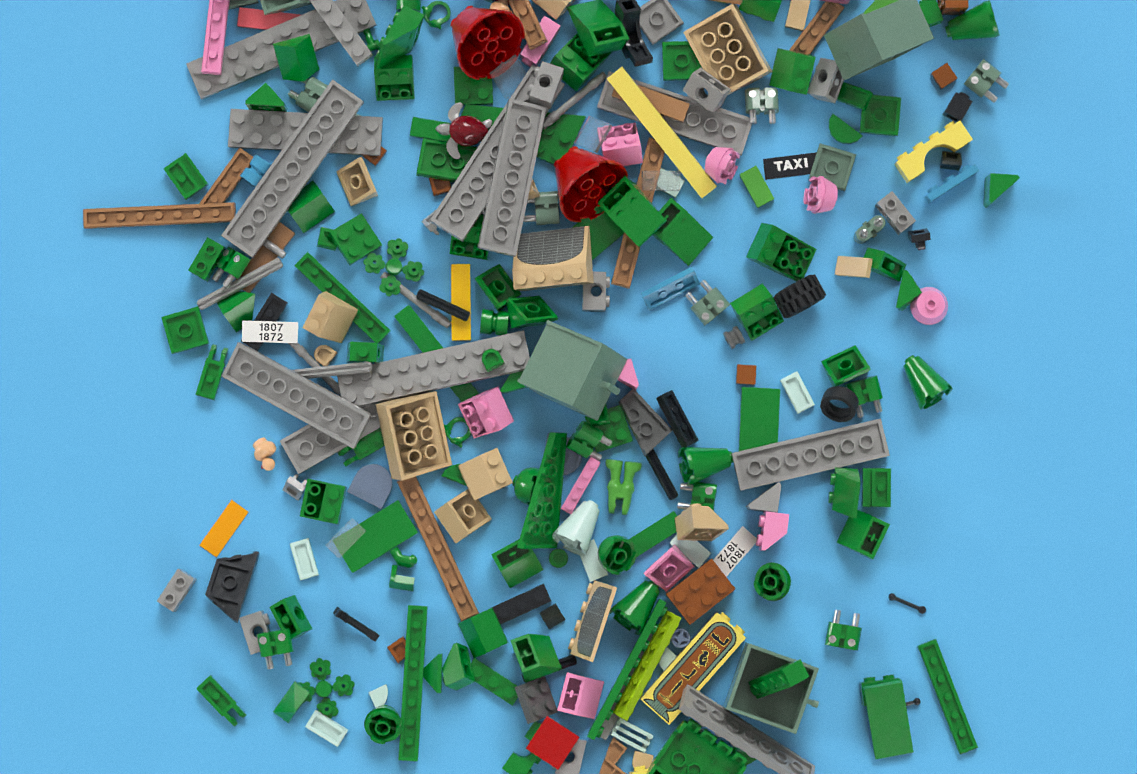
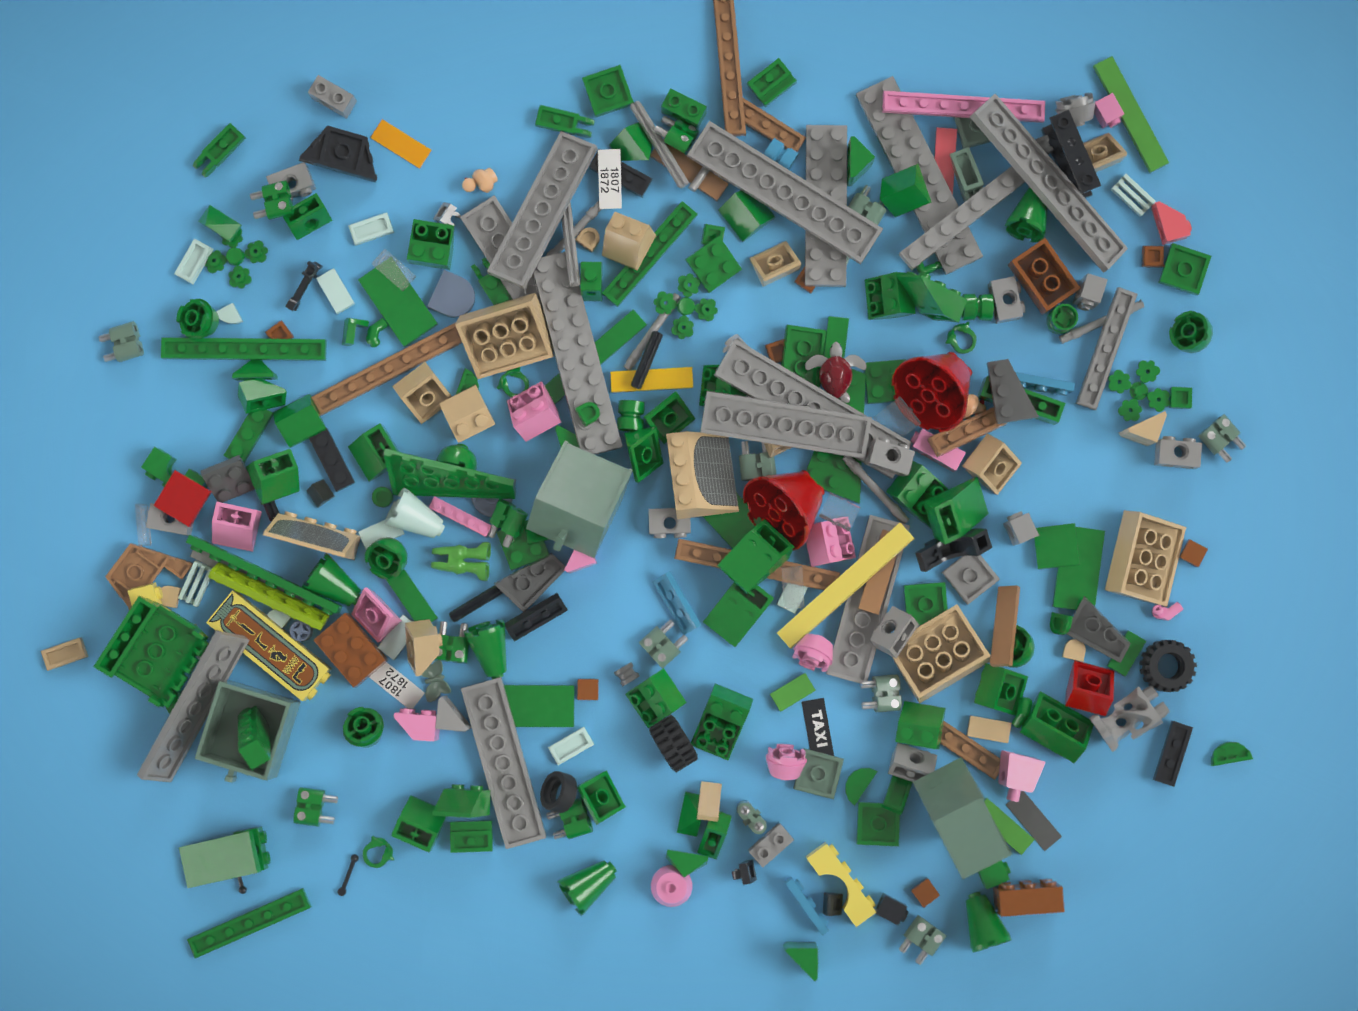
camera: 90 degrees right, 0 degrees up
none -> light aqua tile [316,268,355,314]
none -> green piece [363,836,394,868]
none -> sand green piece [422,660,451,702]
none -> green slope [677,791,701,837]

